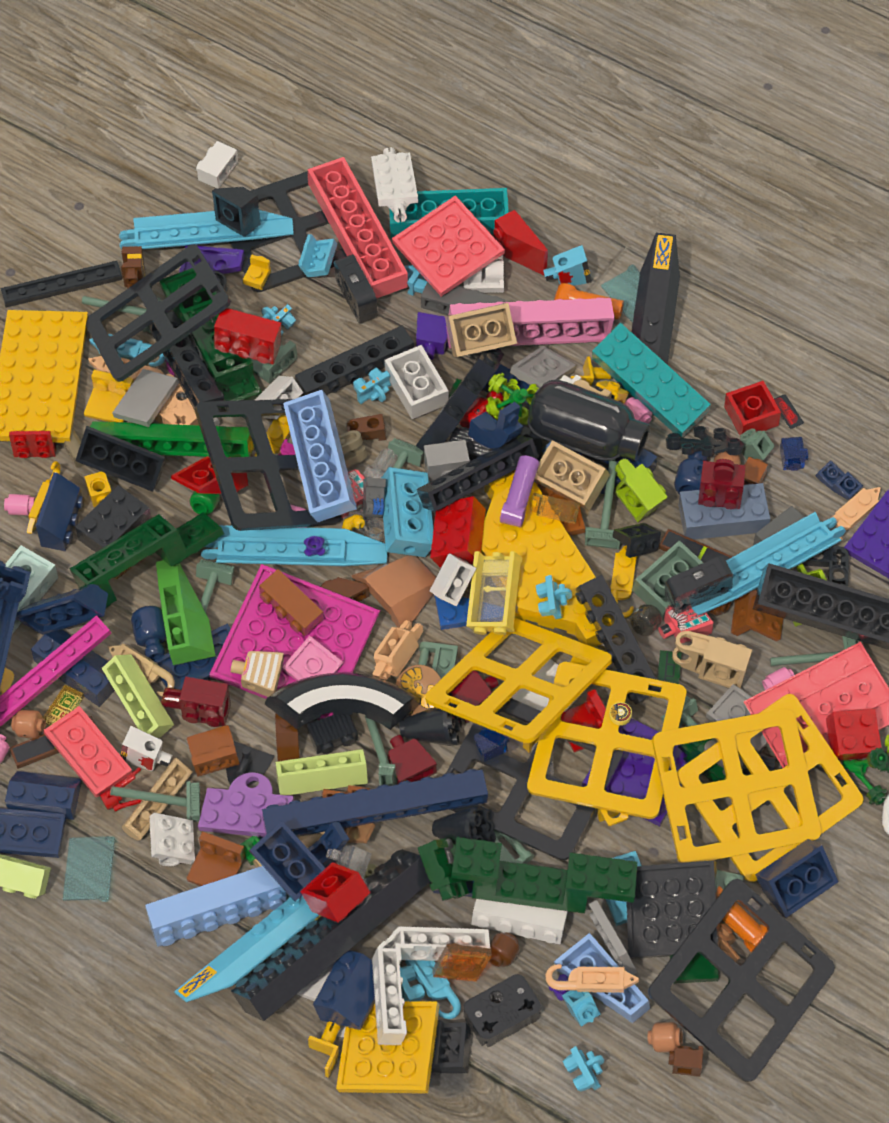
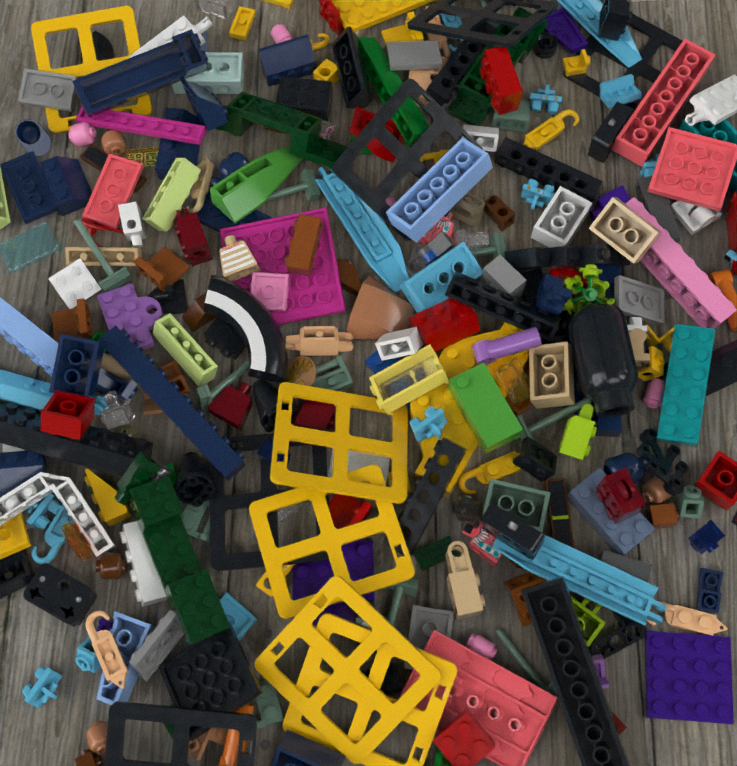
camera: 60 degrees right, 10 degrees up
dark purple plate [304,536,325,557] -> none
yellow arm [342,514,365,531] -> none
tile [609,702,632,725] -> none
none -> yellow slope [84,468,132,526]
none -> bright green brick [448,363,523,454]
none -> yellow plate [523,109,579,151]

